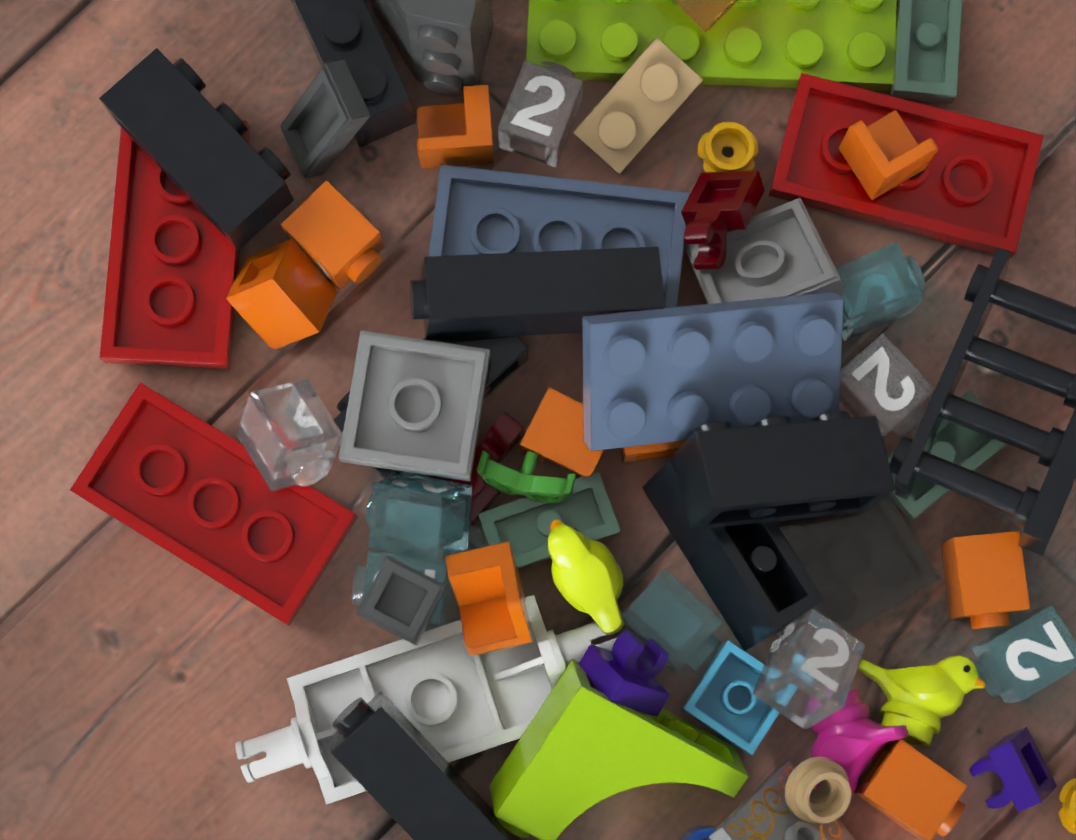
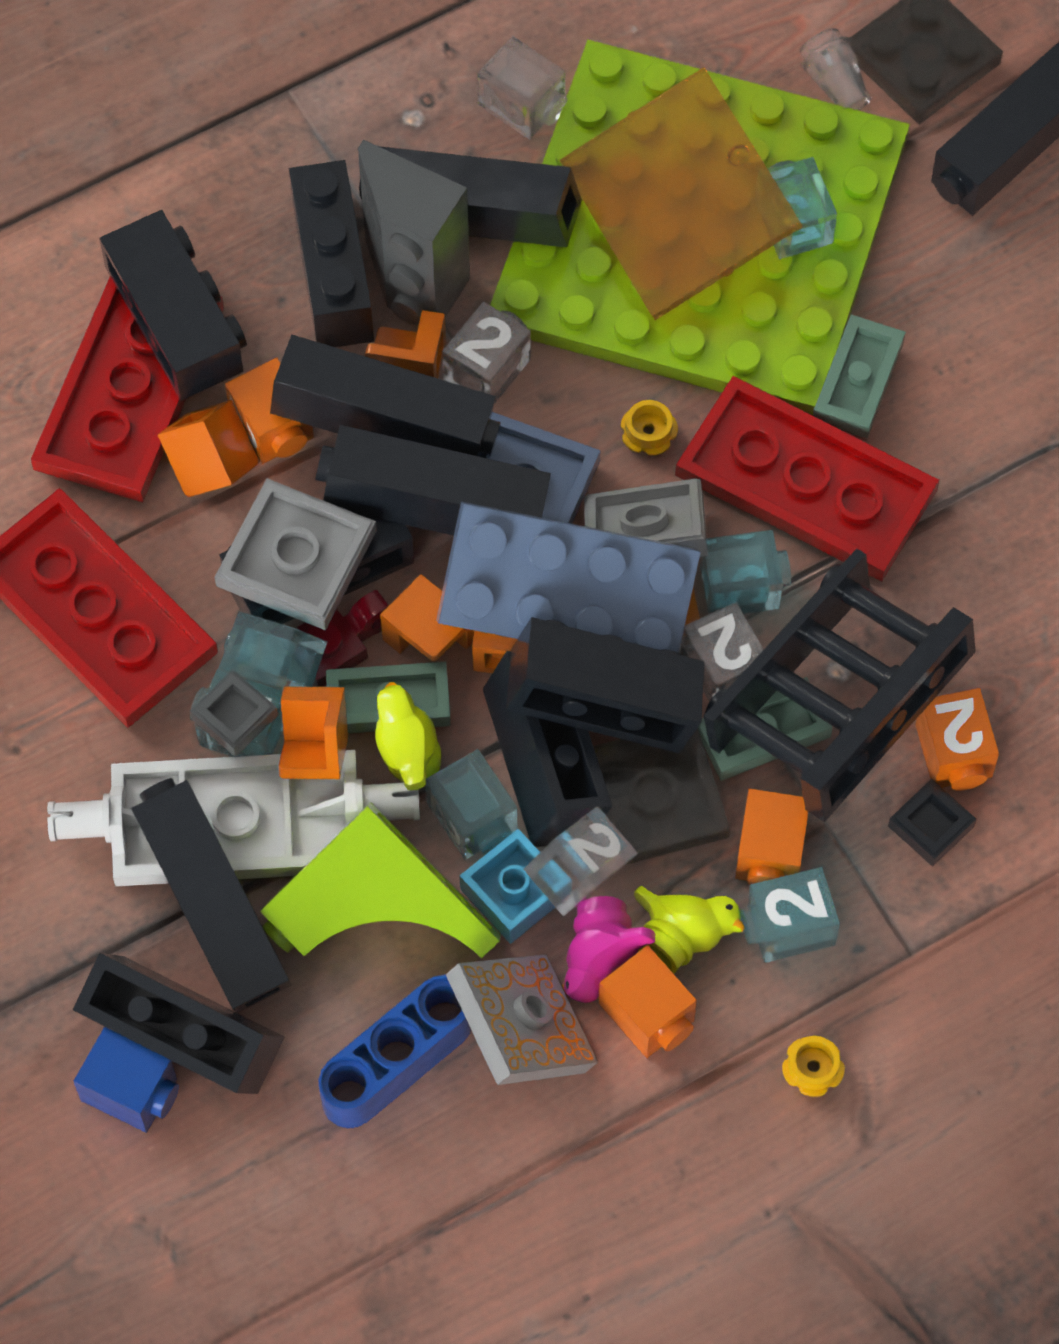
camera: 15 degrees right, 15 degrees down
clear brick [236,379,343,491] -> none
dark grey tile [280,60,371,179] -> none
bright green piece [477,450,576,503] -> none
tan plate [573,38,703,174] -> none
dark purple tile [578,630,670,717] -> none
dark red plate [681,170,765,270] -> none
tan plate [785,756,851,823] -> none
orange panel [839,110,939,200] -> none
dark purple tile [969,727,1057,812] -> none
none -> black brick [270,334,501,457]

